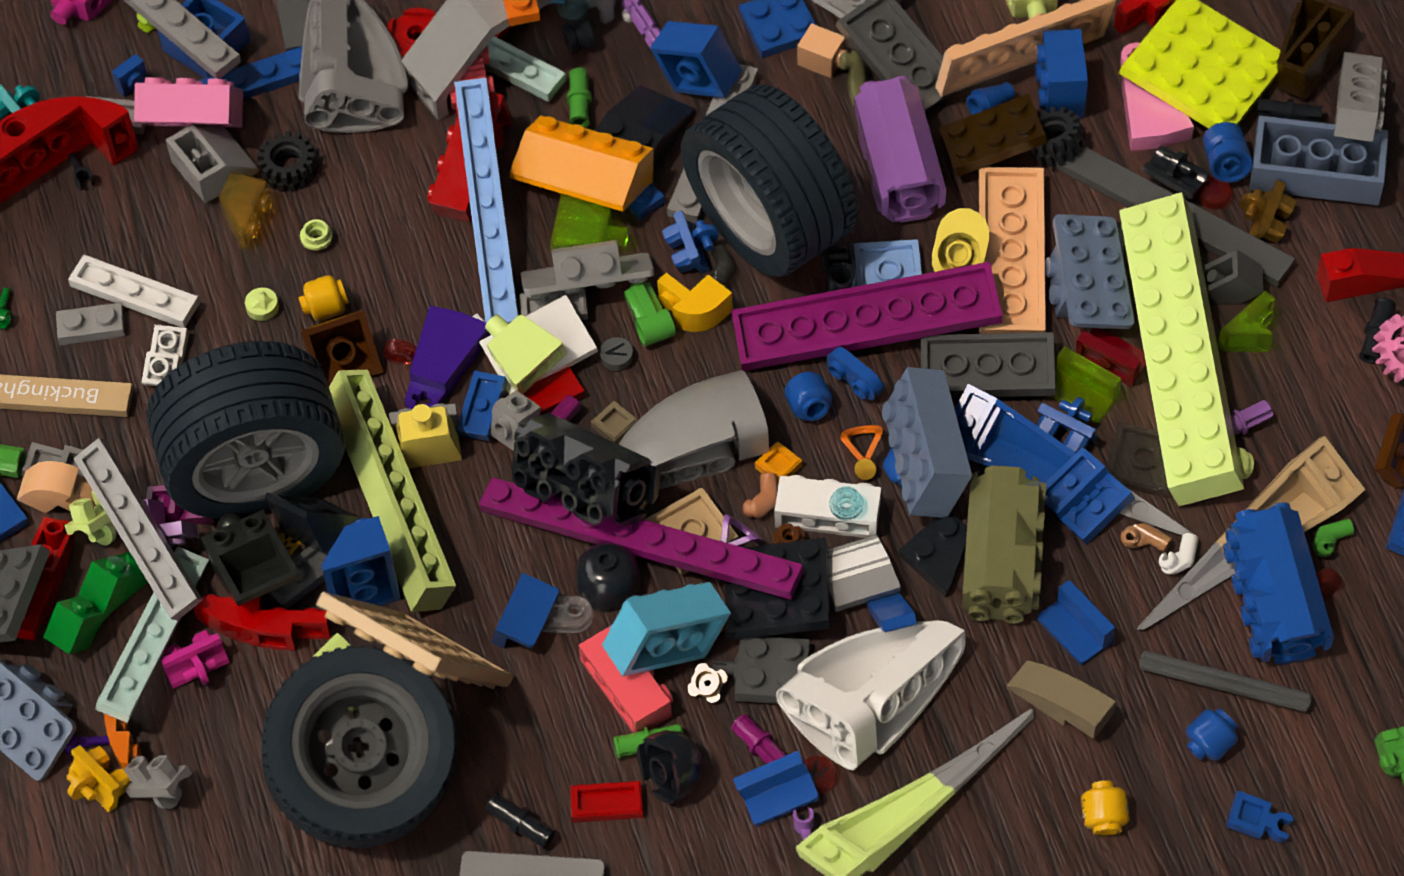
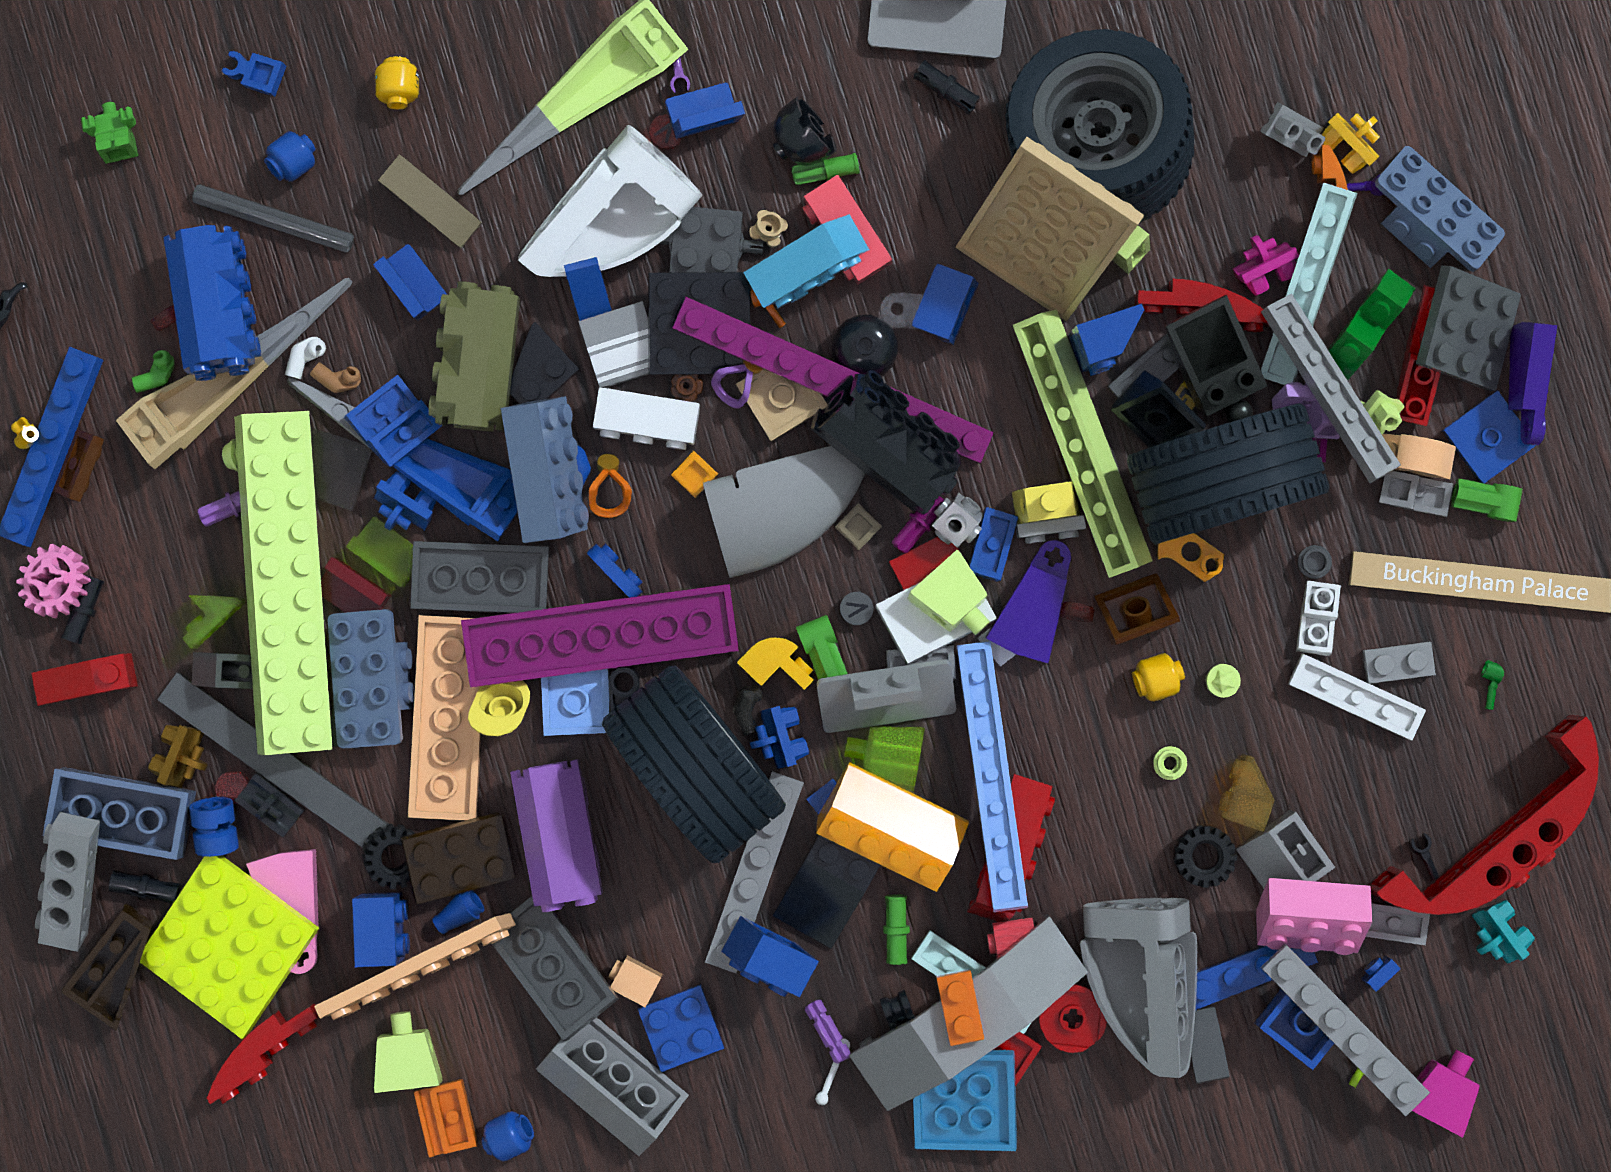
camera: 175 degrees right, 30 degrees up
red tile [570,781,643,823] -> none
magenta axle [731,714,786,764] -> none
nougat arm [743,473,777,519] -> none
blue head [784,371,833,421] -> none
clear light blue plate [829,486,864,520] -> none
olive arm [839,50,866,110] -> none

